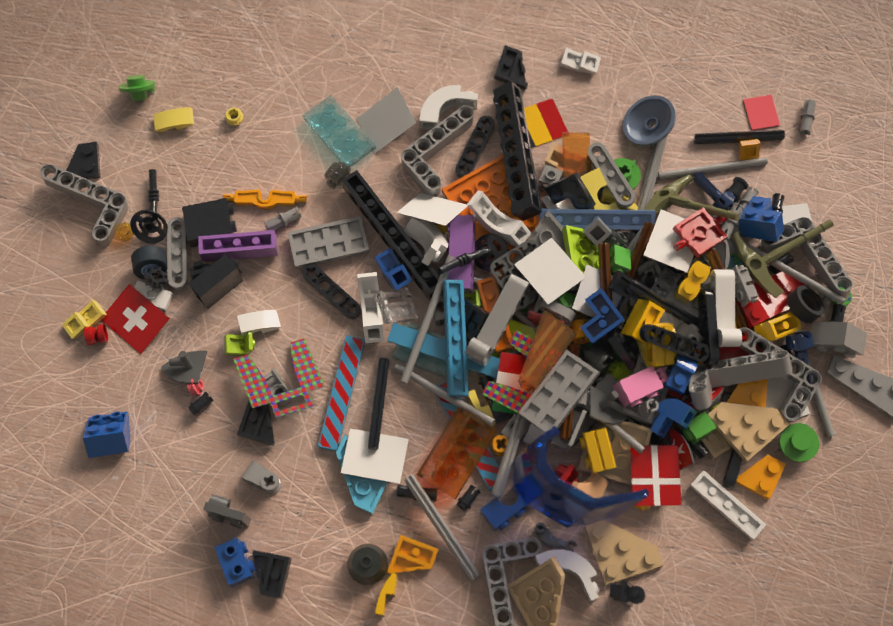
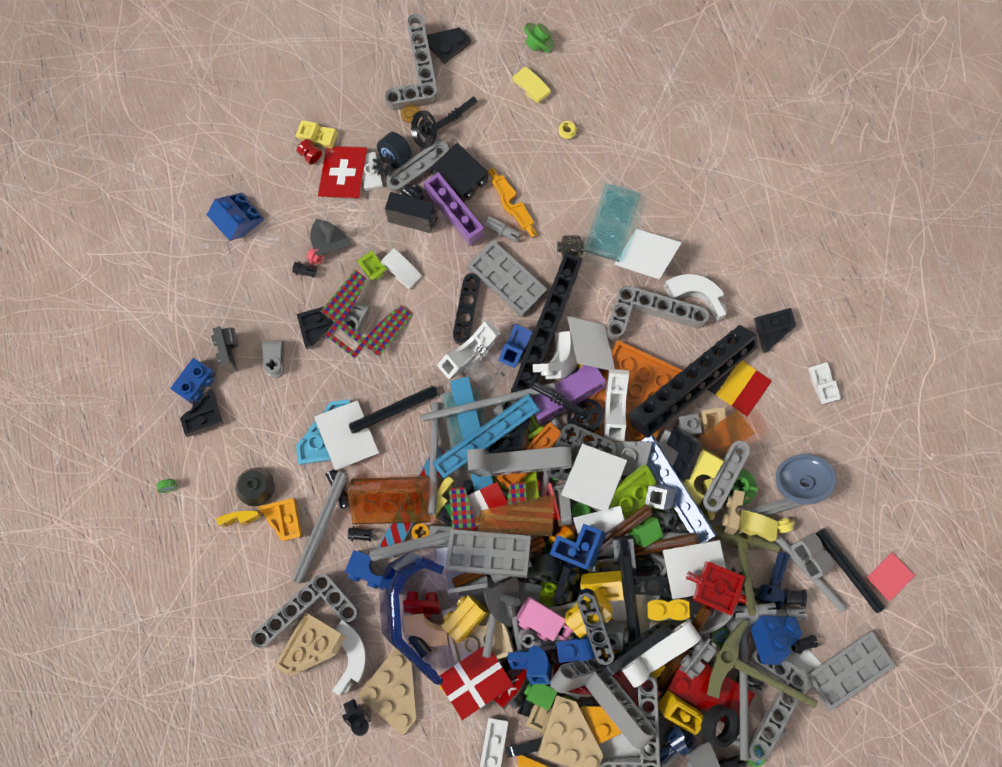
camera: 55 degrees right, 5 degrees up
tile [318,335,365,451] -> none
black beam [456,116,494,179] -> none
dark grey arm [534,523,577,552] -> none
light orange tile [739,139,760,161] -> none
light grey axle [799,99,816,135] -> none
none -> tan piece [722,490,749,535]
none -> light yellow slope [738,510,778,541]
none -> light yellow plate [778,517,795,533]
none -> light grey brick [791,533,834,581]
none -> light grey plate [806,631,895,711]

